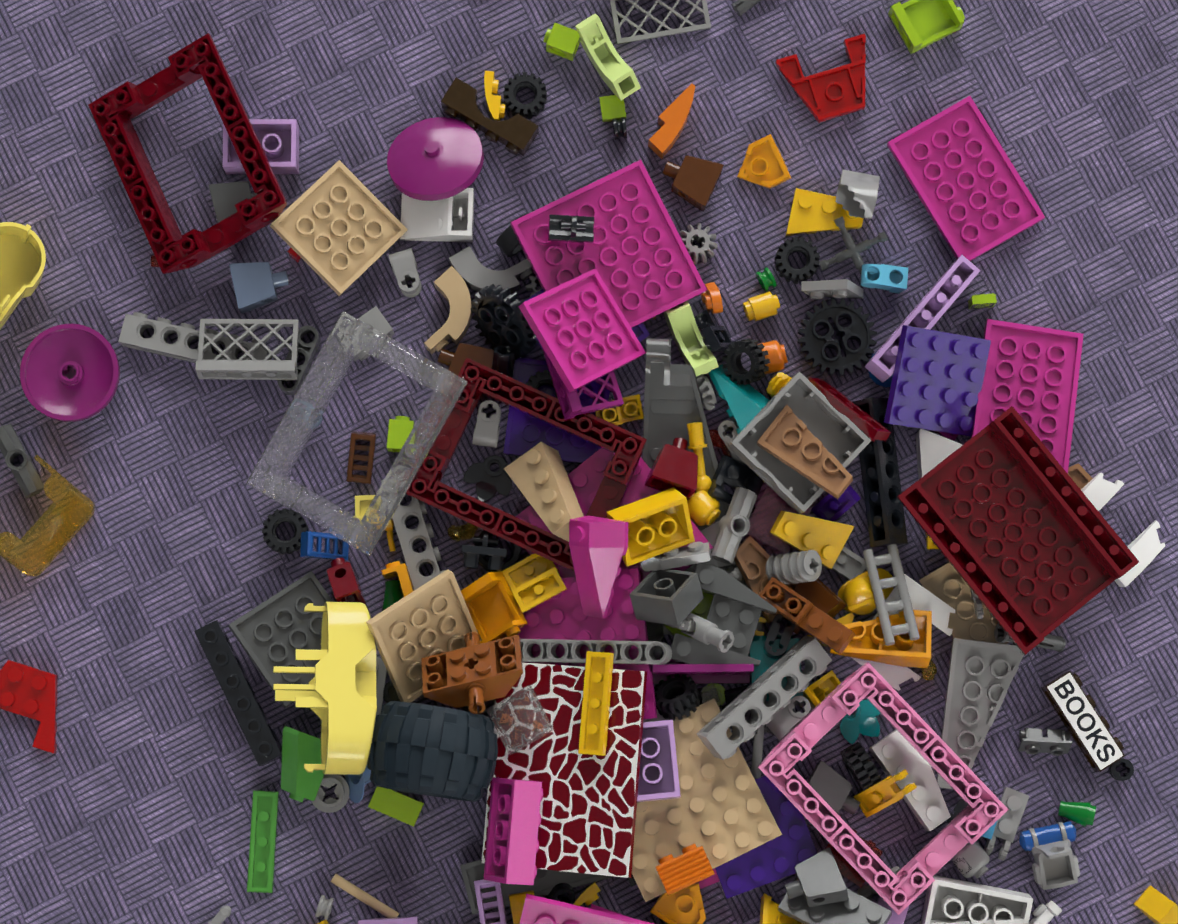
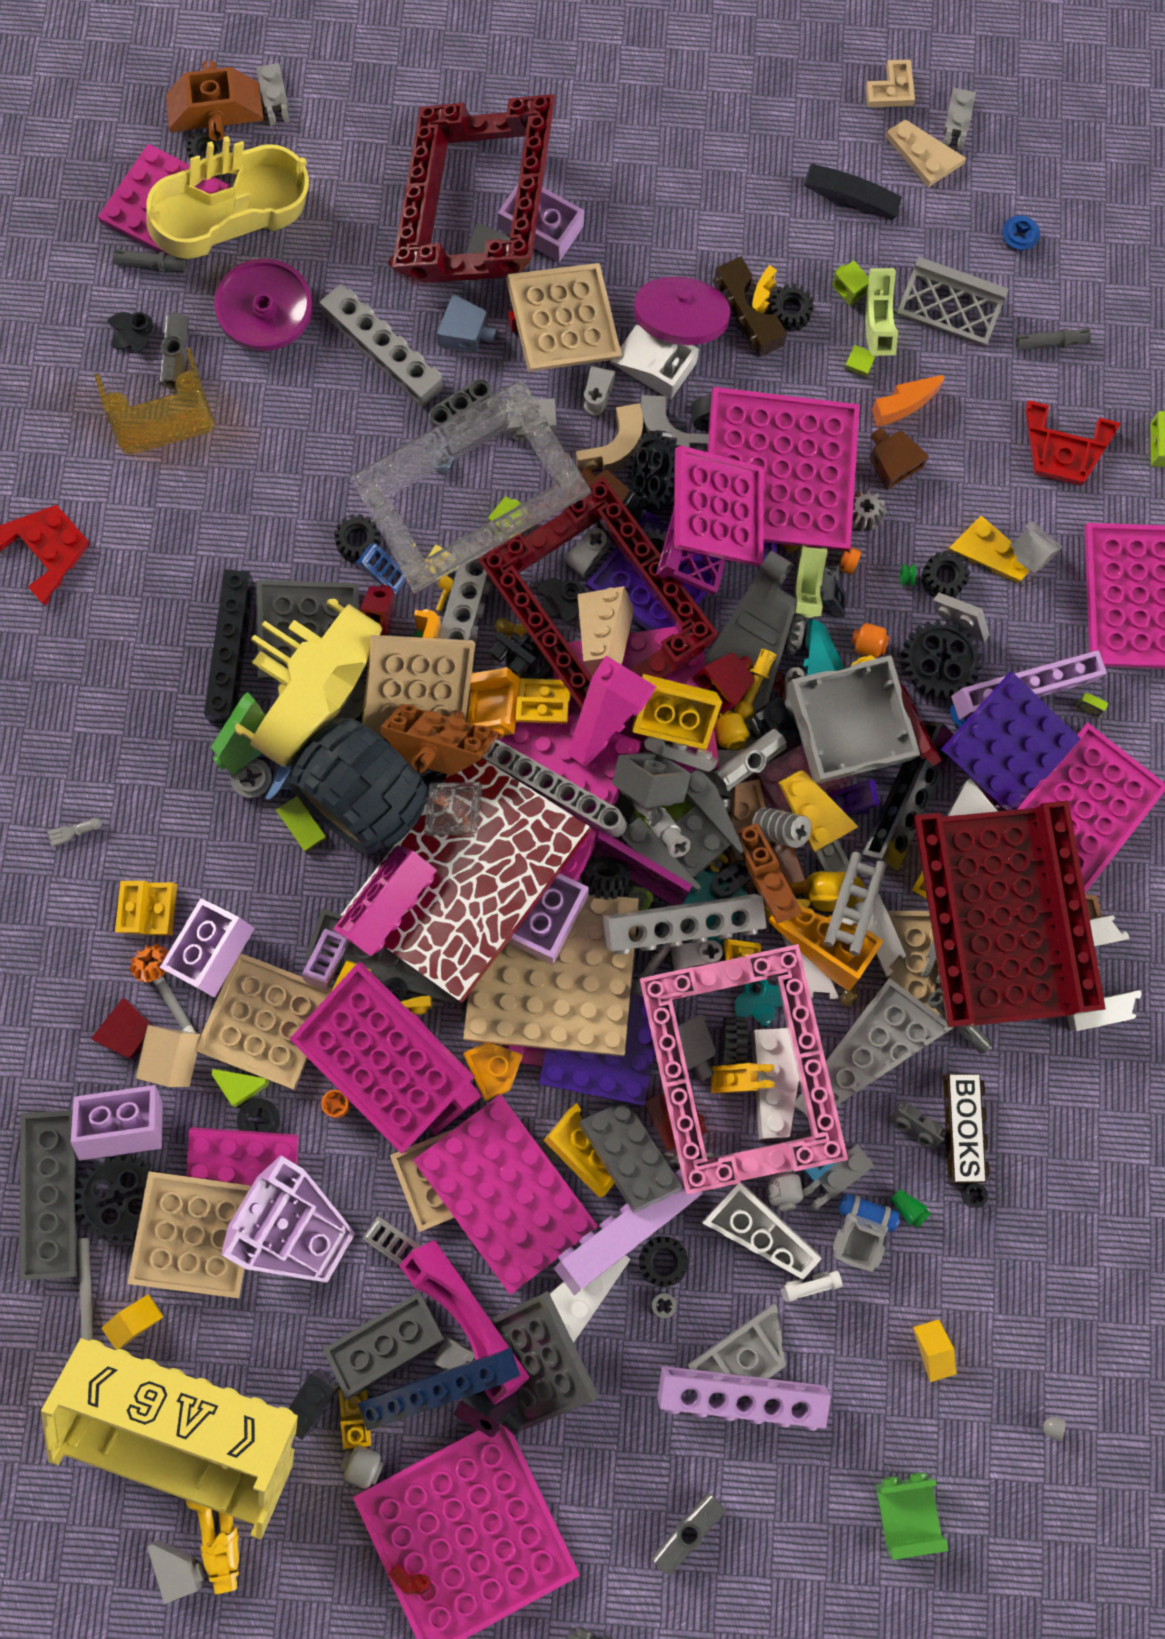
camera: 30 degrees right, 5 degrees down
light grey fence [195,319,299,380] -> none
bright green tile [247,791,279,893] -> none
light grey bush [315,895,334,920] -> none
tan bar [331,874,400,918] -> none
reddish brown slope [346,431,376,484] -> none
black hips [548,214,594,243] -> none
yellow plate [578,651,614,756] -> none
yellow slope [595,394,644,425] -> none
black bush [612,117,627,140] -> none
orange brick [655,844,715,896] -> none
black tyre [722,338,770,385] -> none
light orange plate [737,134,791,189] -> none
yellow brick [743,291,780,322] -> none
medium nougat wing [757,404,853,499] -> none
torso [784,847,849,907] -> none
dark grey piece [819,216,888,274] -> none
medium azure leg [861,264,908,294] -> none

